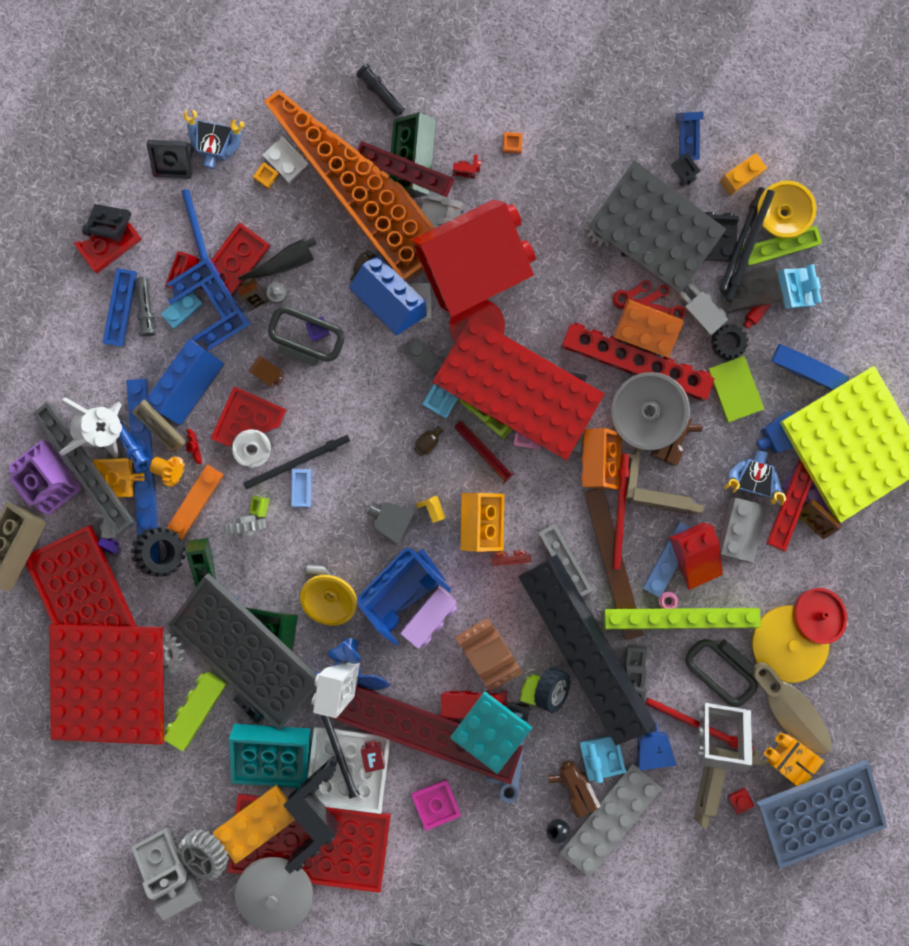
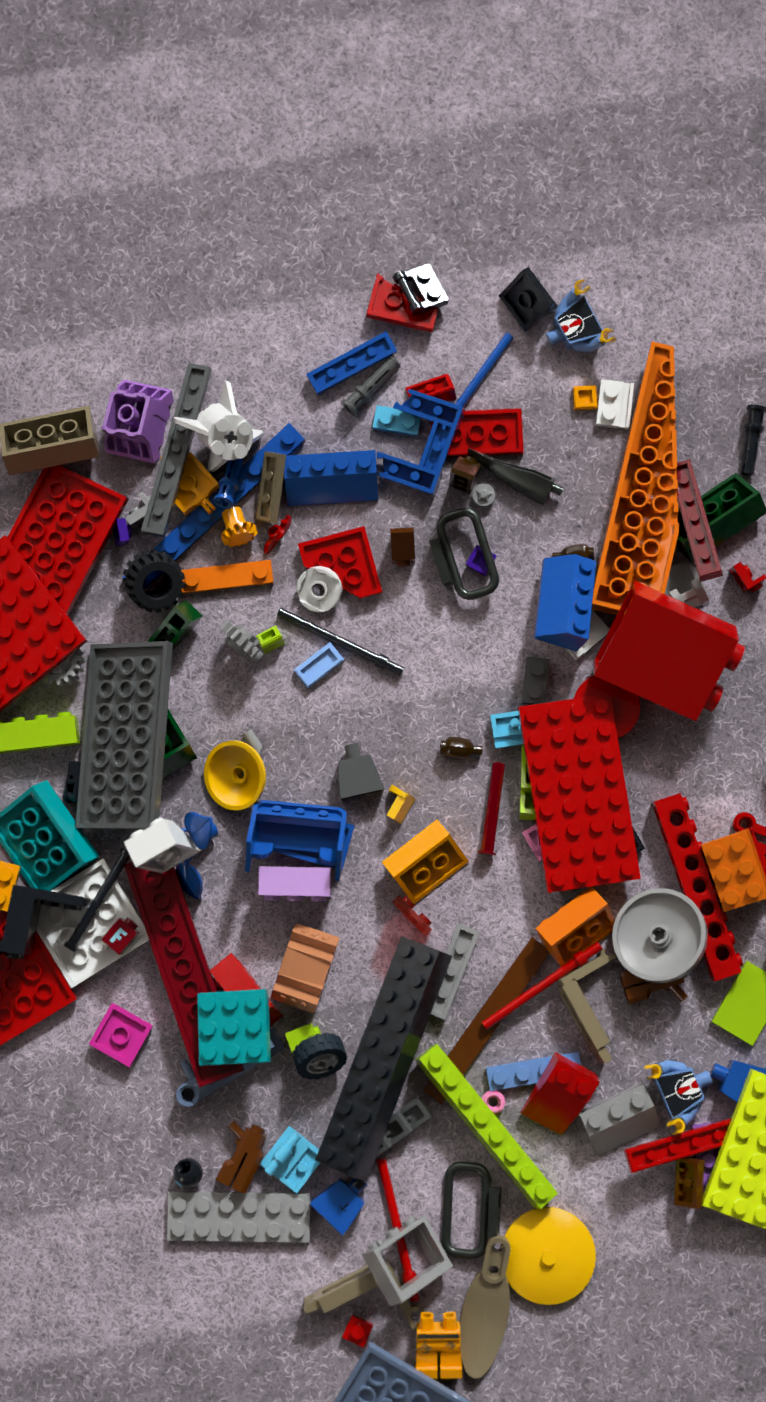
camera: 55 degrees right, 5 degrees down
red piece [793,588,847,645] -> none

